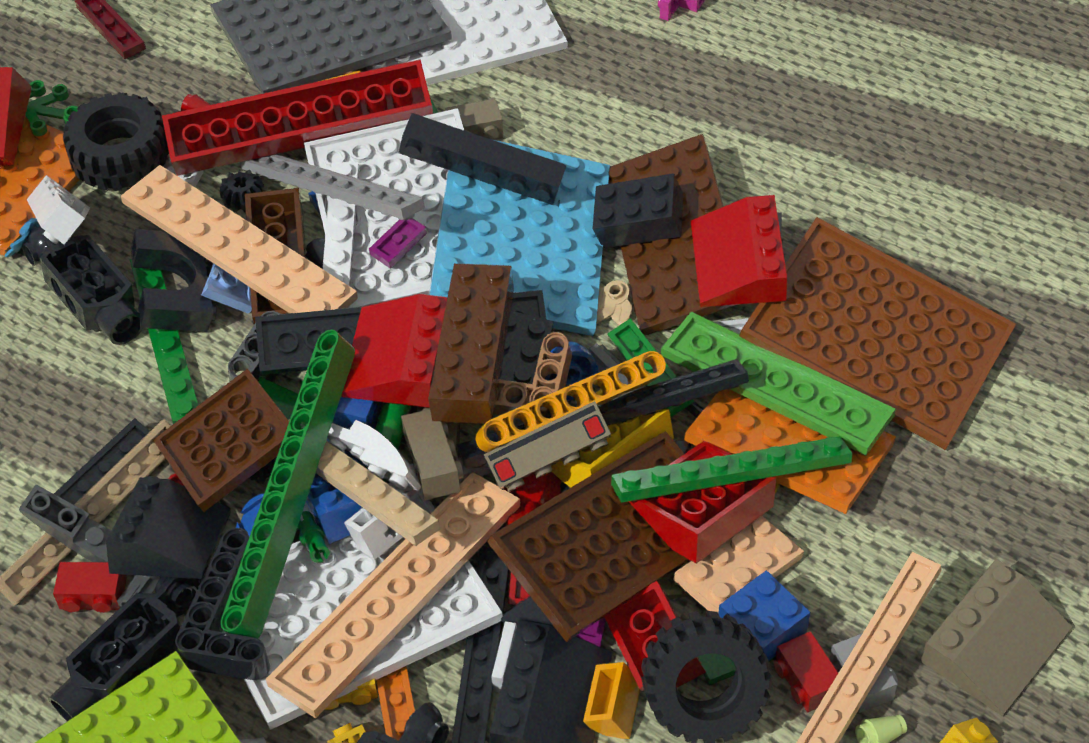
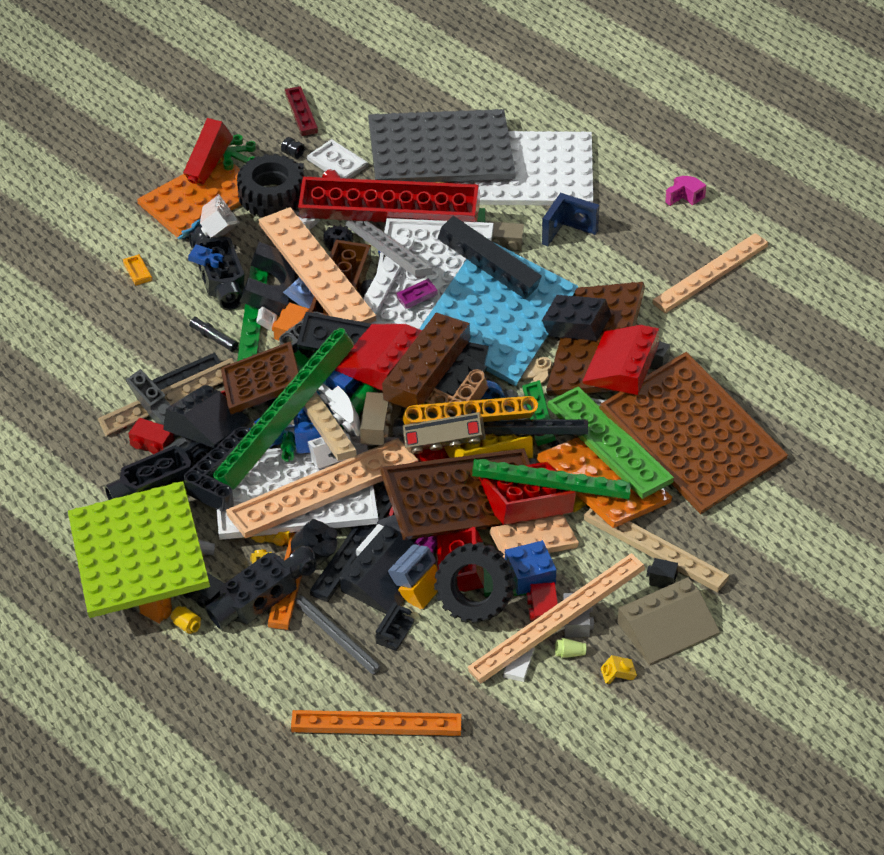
camera: 20 degrees right, 5 degrees down
none -> blue plate [188,244,223,268]
none -> black pin [189,317,239,352]
none -> white tile [256,306,277,331]
none -> orange brick [272,303,309,340]
none -> black wheel [281,137,305,159]
none -> black brick [291,519,338,565]
none -> white tile [307,139,368,179]
none -> sand blue brick [388,544,436,588]
none -> dark blue bracket [542,192,599,246]
none -> tan plate [584,508,729,593]
none -> black brick [646,558,678,588]
none -> light nougat plate [653,233,768,314]

